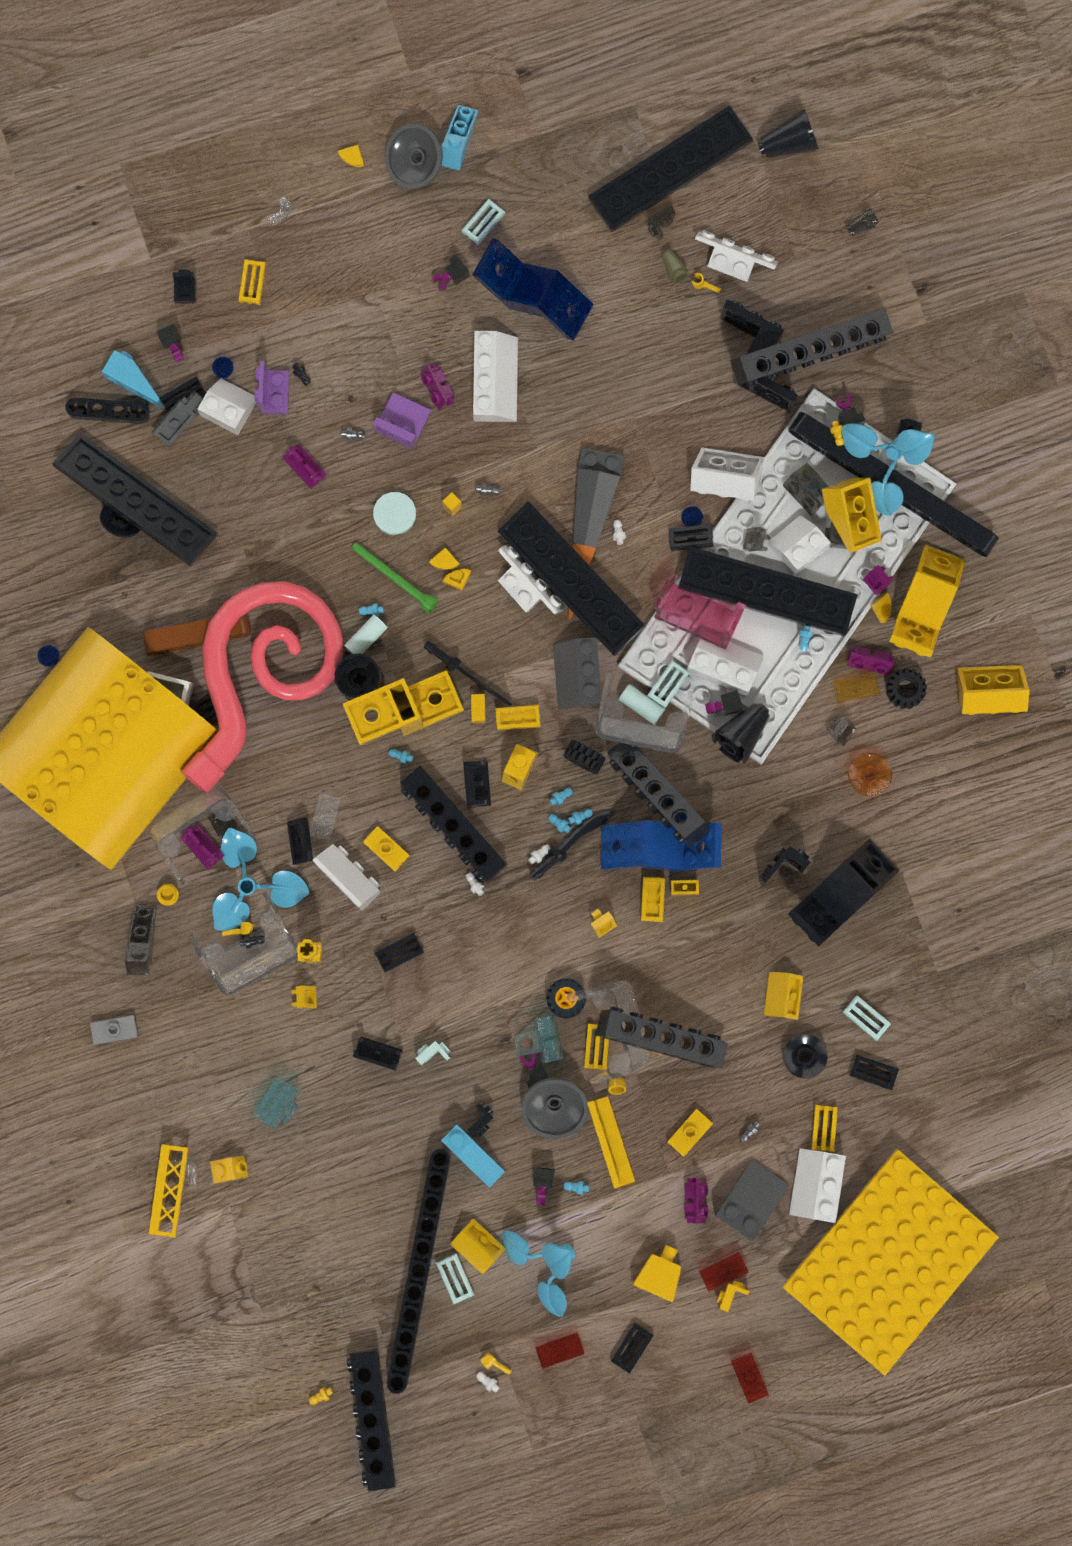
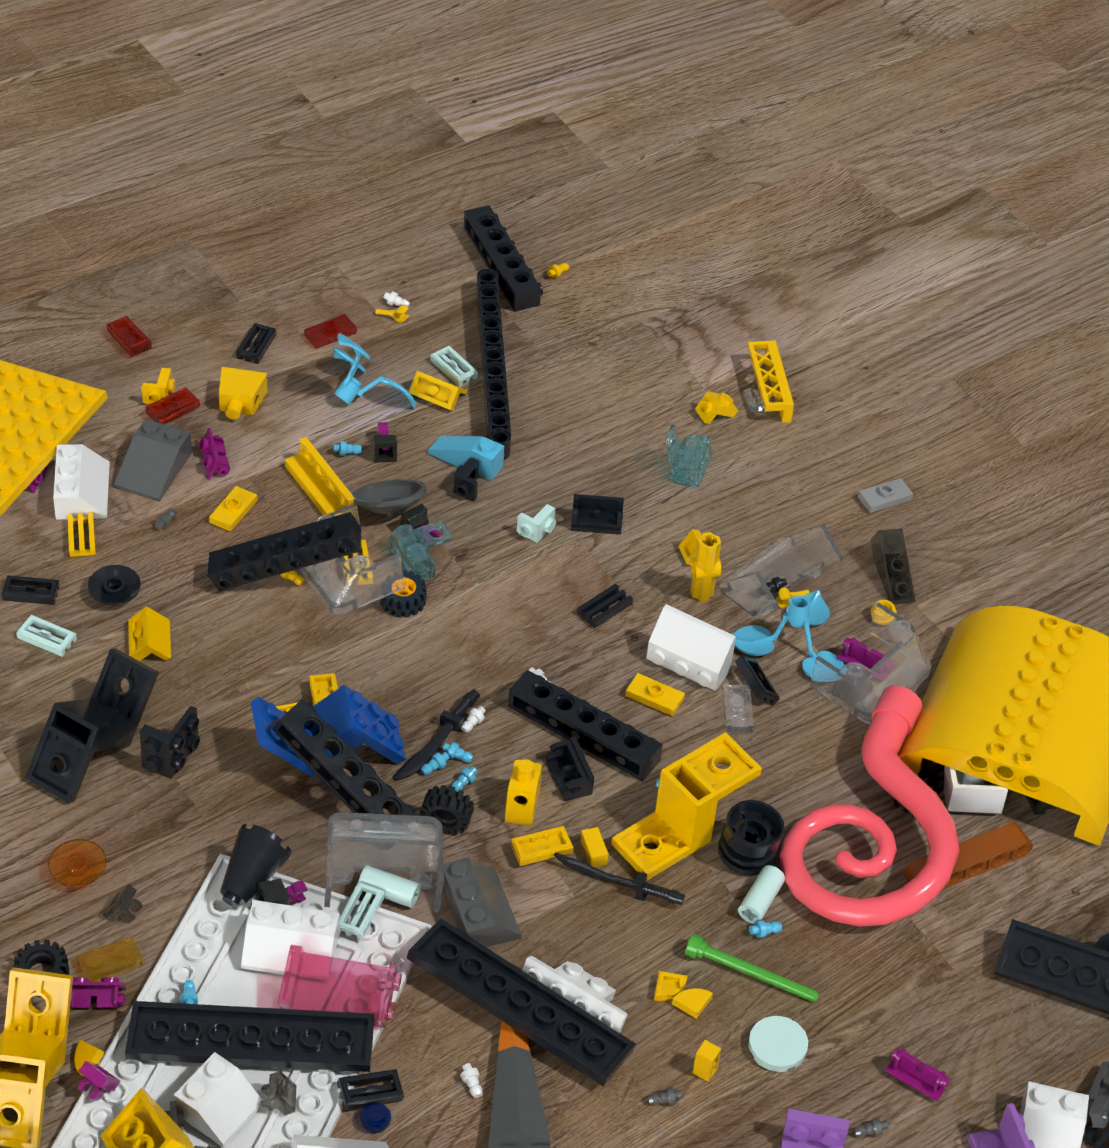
camera: 160 degrees right, 35 degrees down
yellow tile [591,909,617,938] -> none

